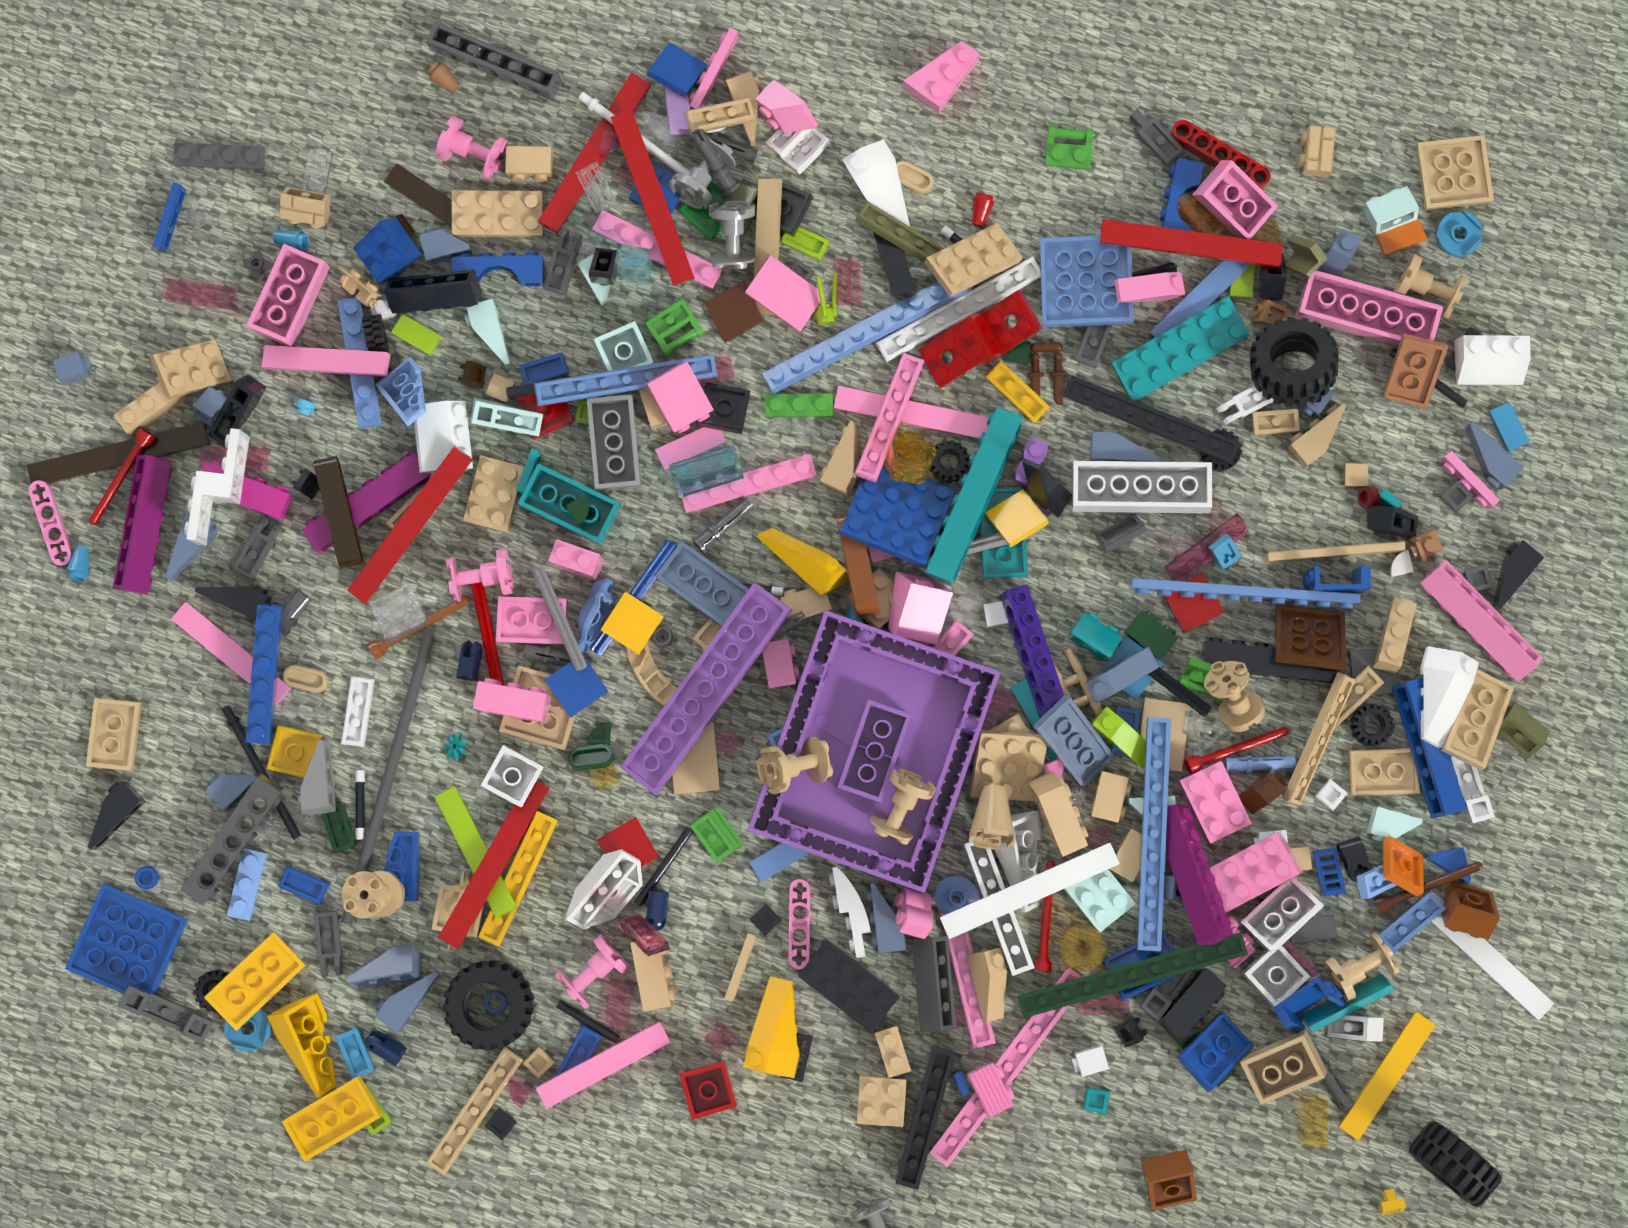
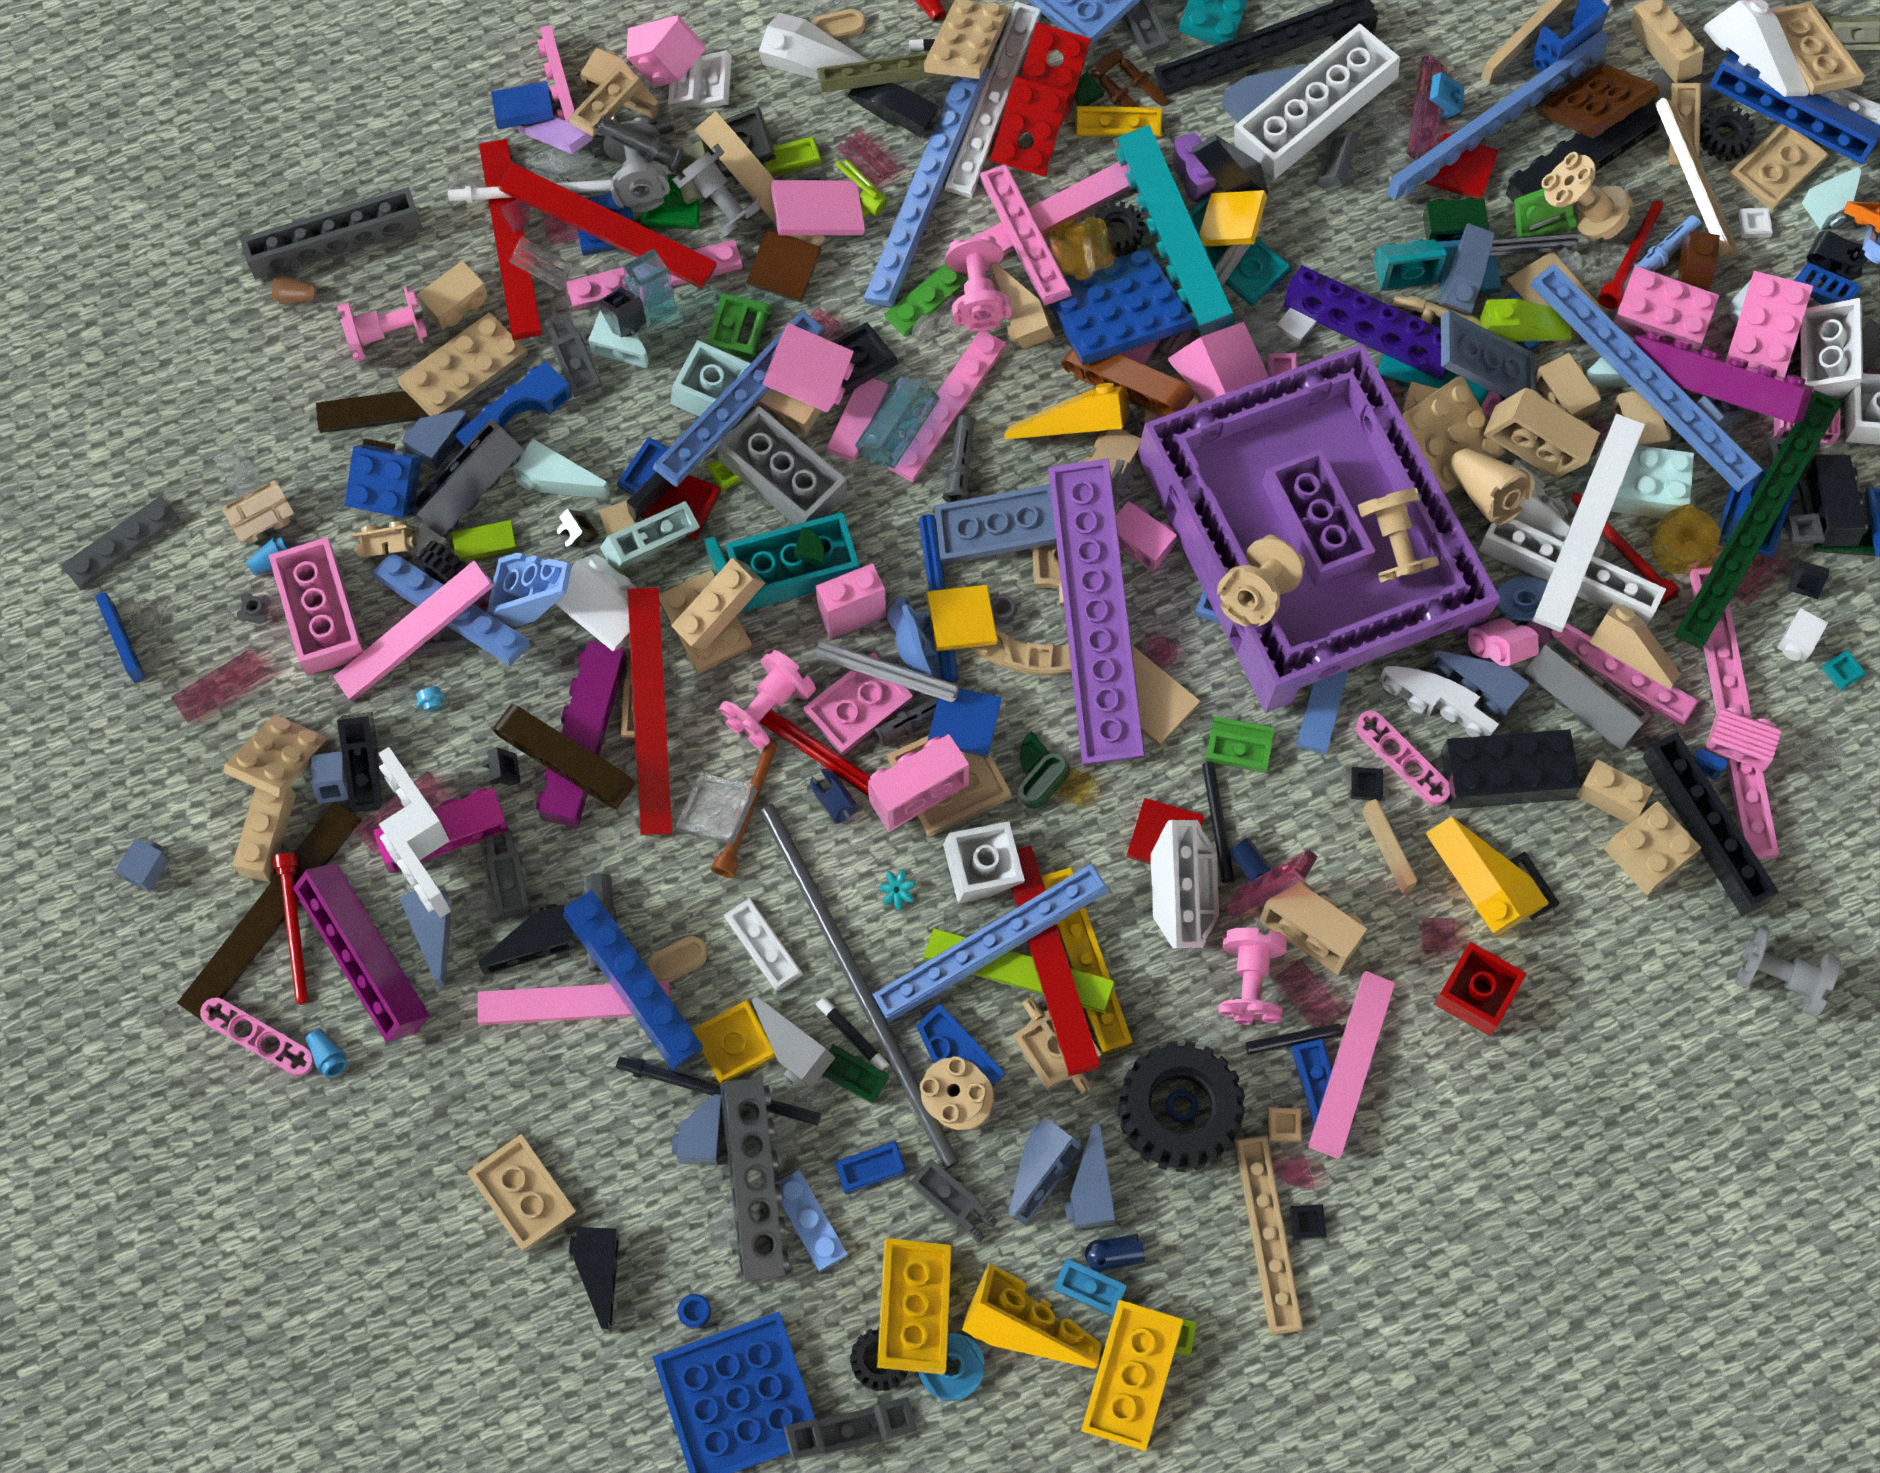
camera: 45 degrees left, 15 degrees down
none -> tan brick [671,558,765,651]
none -> medium blue tile [872,863,1109,1023]
none -> bright pink piece [945,236,1012,332]

